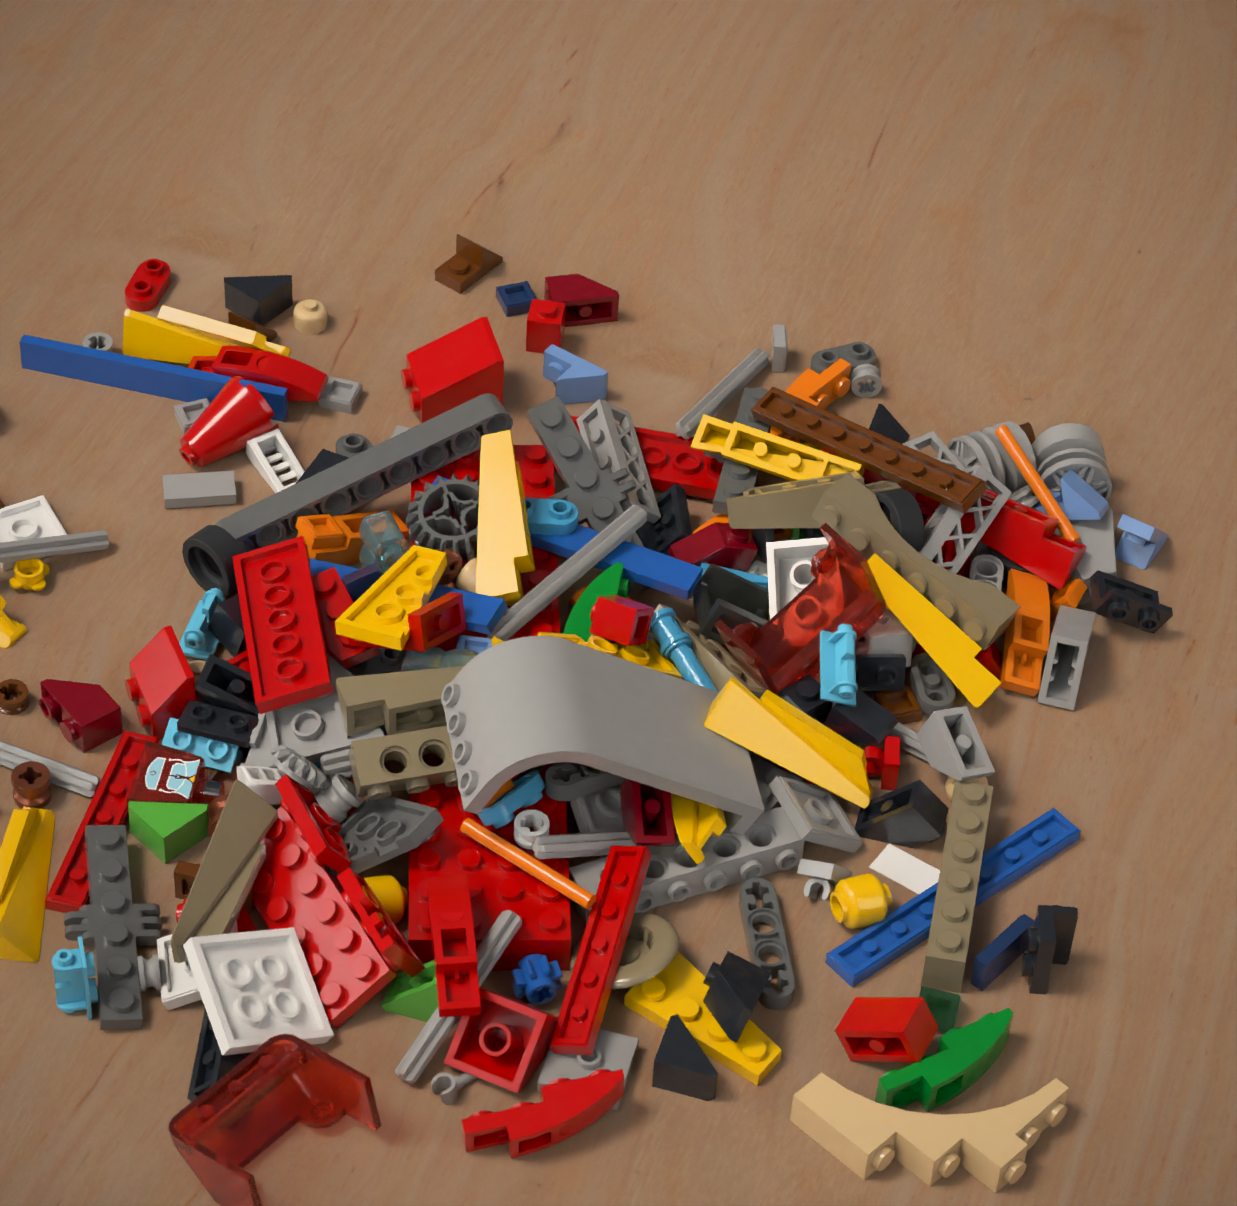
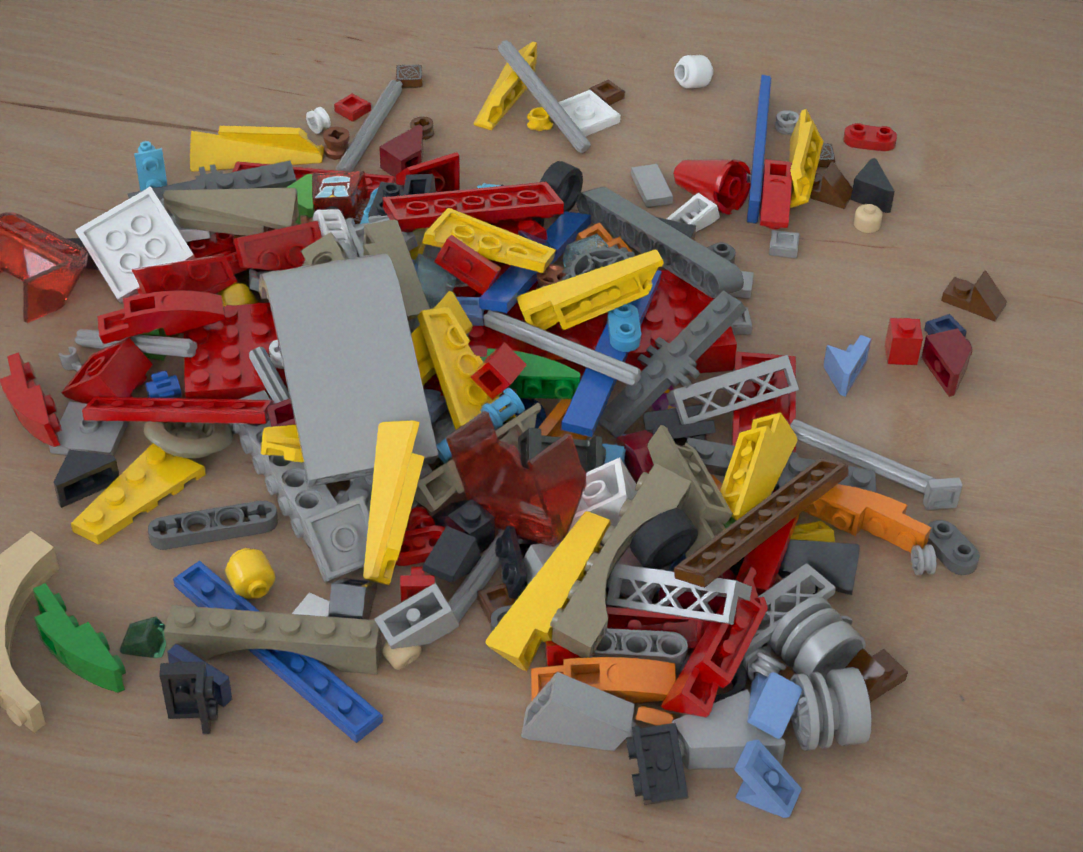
camera: 85 degrees right, 0 degrees up
light grey gear [270,745,327,789] -> none
orange tile [295,514,346,549] -> none
red slope [401,317,504,423] -> none
orange bar [460,818,596,909] -> none
black slope [703,951,771,1043] -> none
light grey tile [797,858,853,902] -> none
medium azure hinge [820,624,858,707] -> none
red brick [835,997,939,1062] -> none
orange bar [995,425,1081,543] -> none

